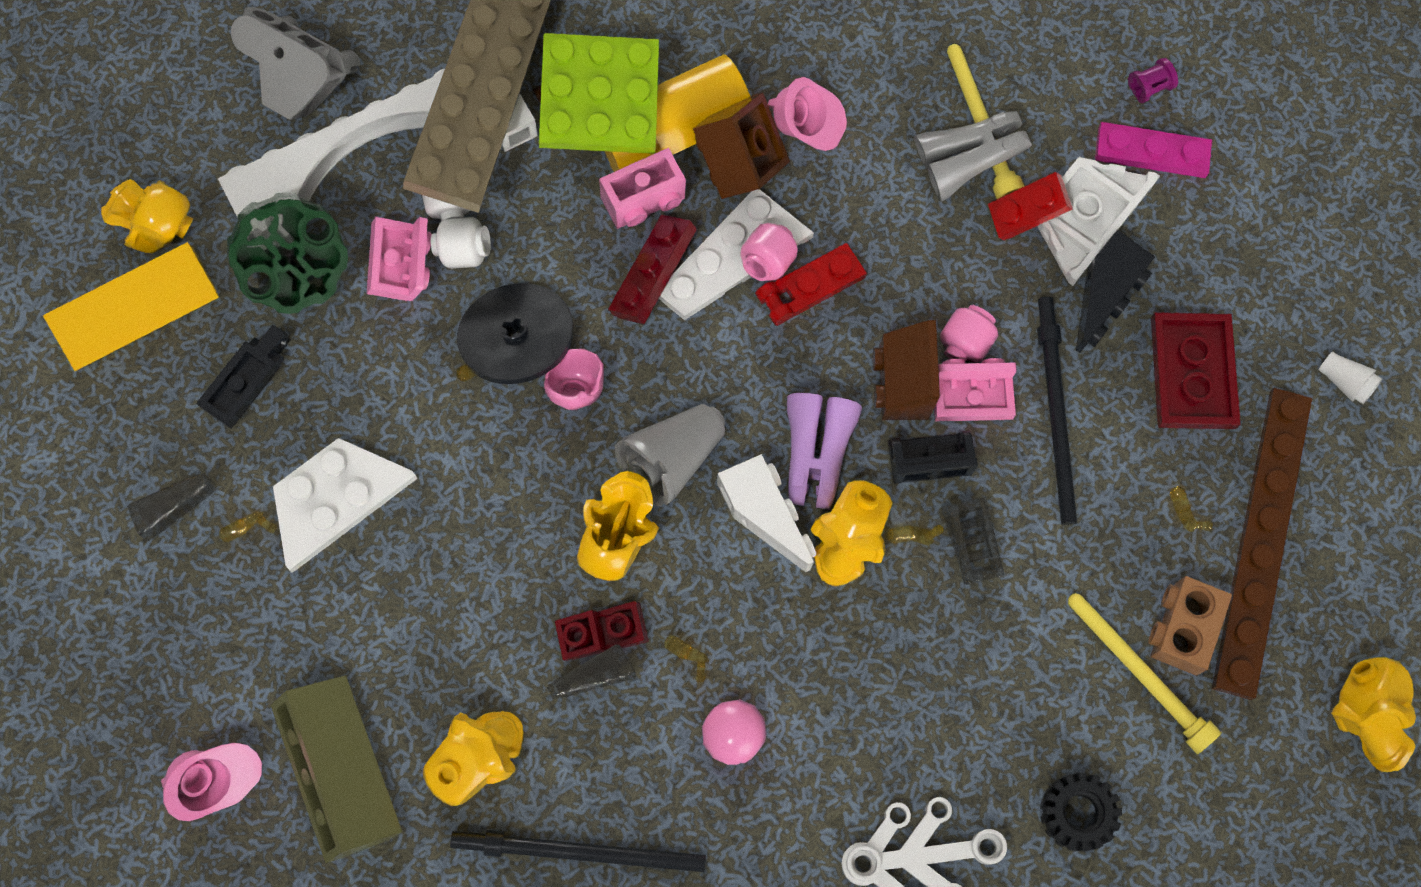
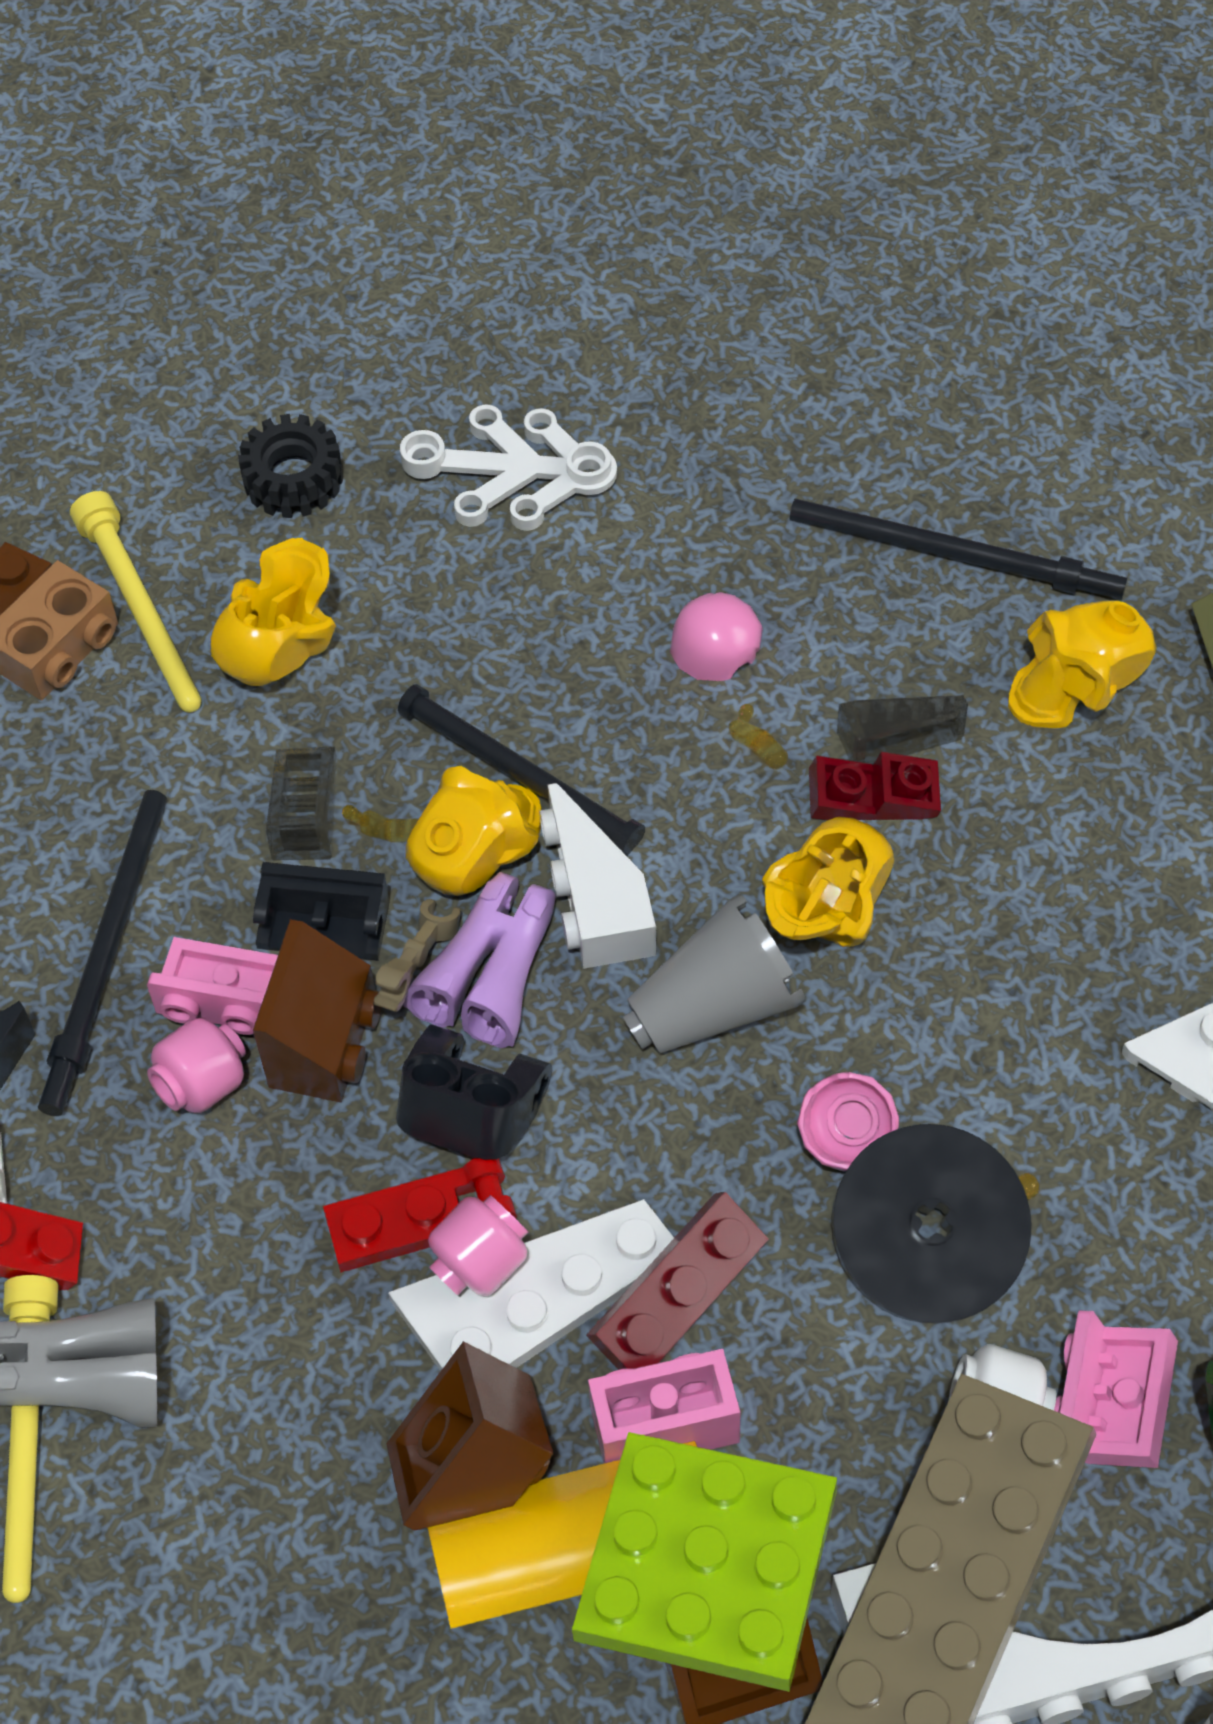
camera: 160 degrees left, 15 degrees down
bright pink piece [768,77,847,151] -> none
none -> yellow head [211,538,336,686]
none -> dark tan piece [373,899,460,1012]
none -> black piece [396,1024,552,1160]
none -> black bar [398,684,645,856]

